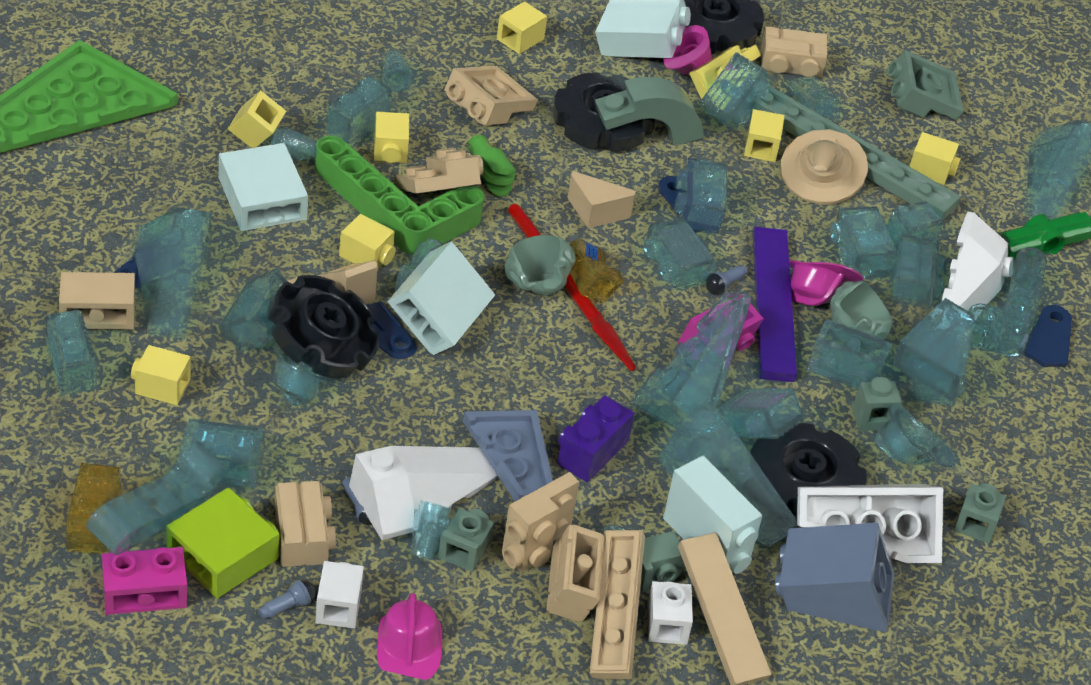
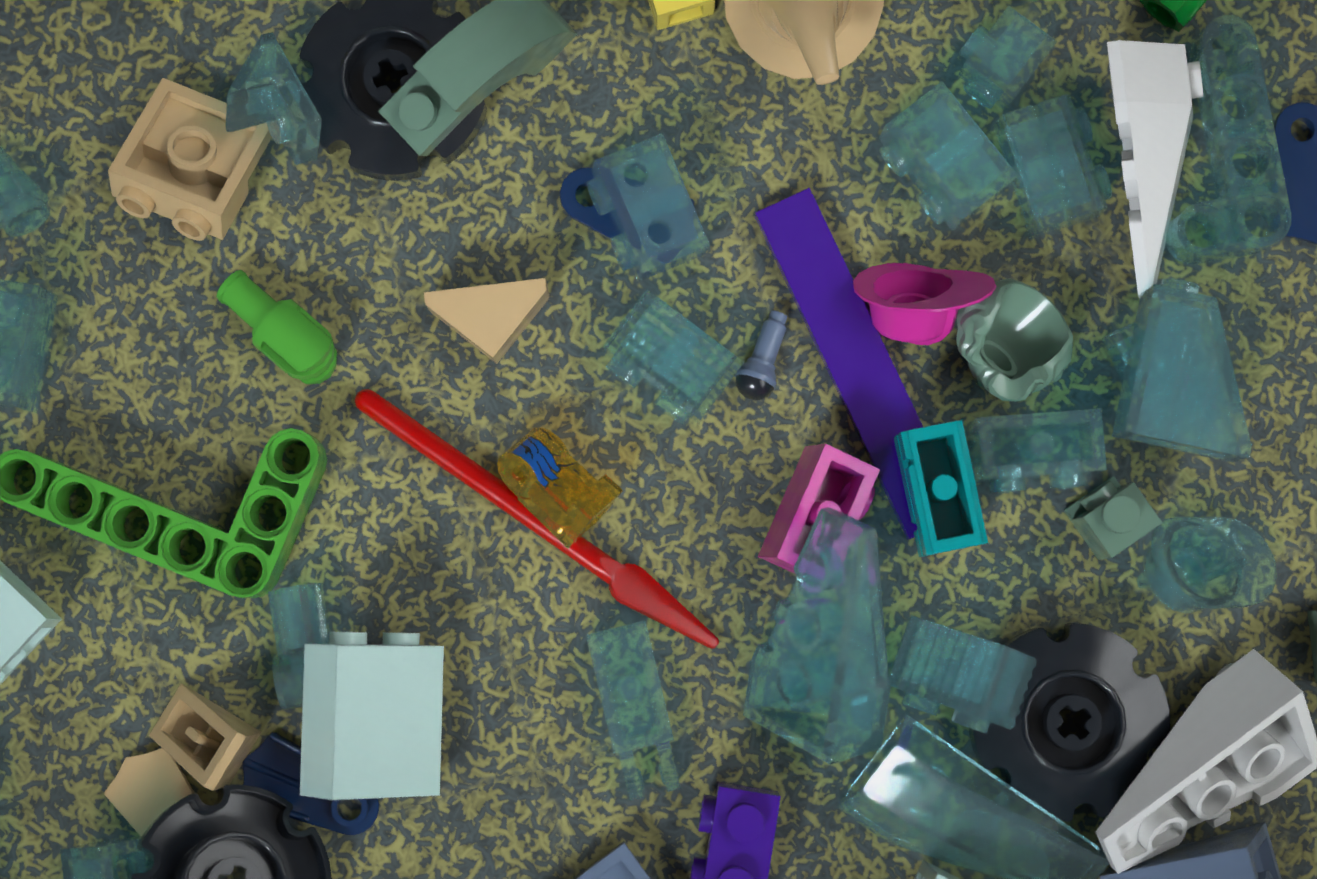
camera: 20 degrees left, 40 degrees up
light yellow brick [339,214,396,269] -> none
light yellow brick [374,111,409,163] -> none
tan plate [396,148,483,193] -> none
sand green hair [504,235,576,296] -> none
none -> clear light blue slope [226,32,322,165]
none -> clear light blue hinge [586,620,681,801]
none -> teal brick [894,420,988,557]

